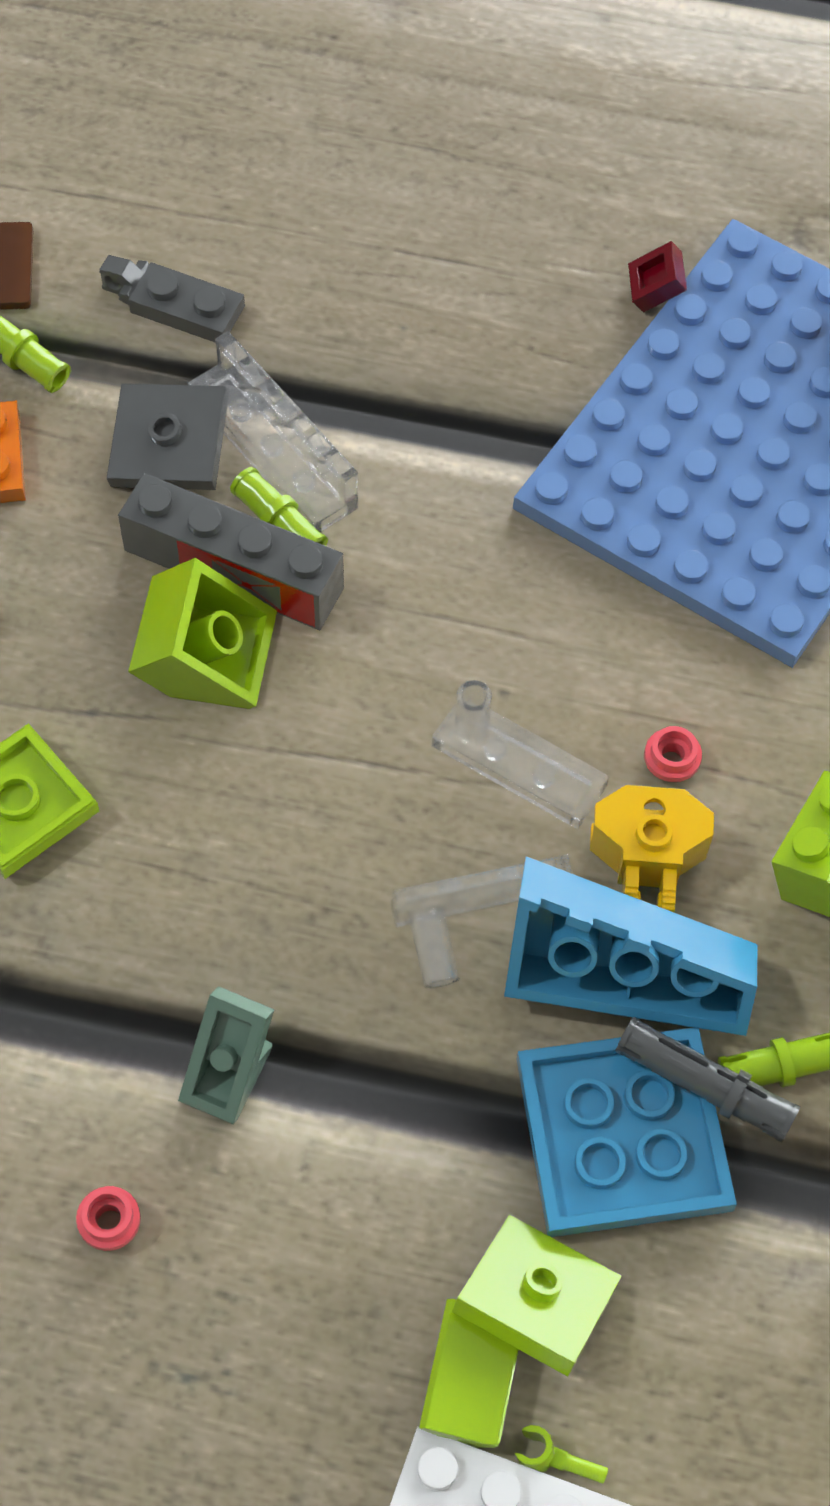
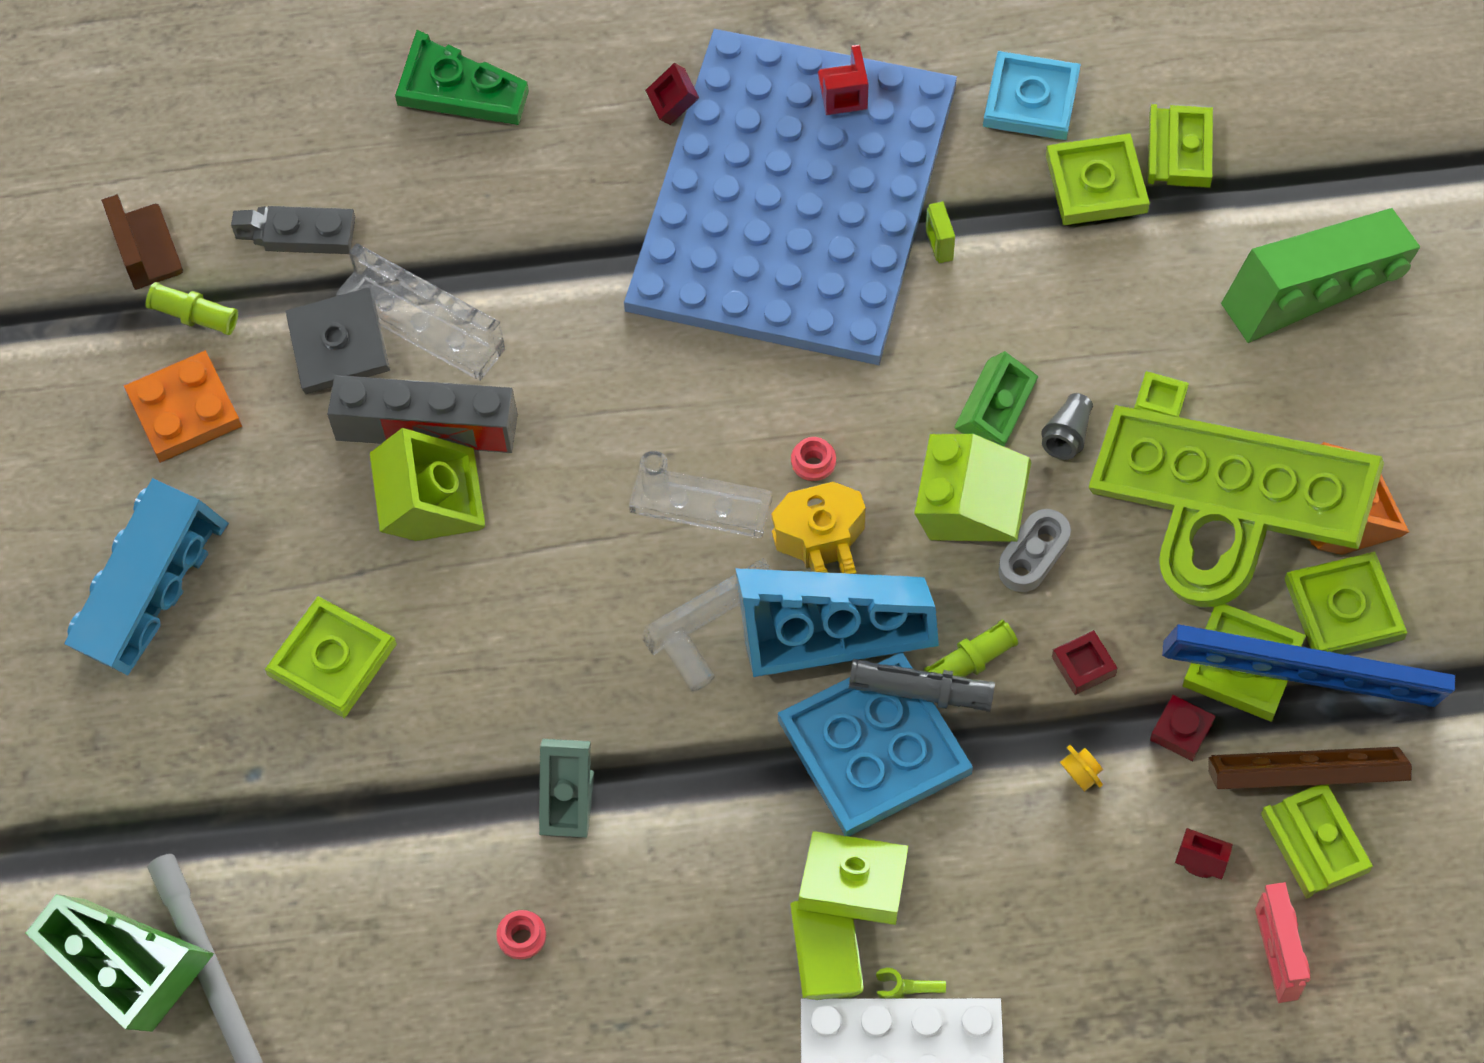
camera: 15 degrees left, 0 degrees up
lime pin [230,467,328,546] -> none
none -> green wing [395,30,529,125]

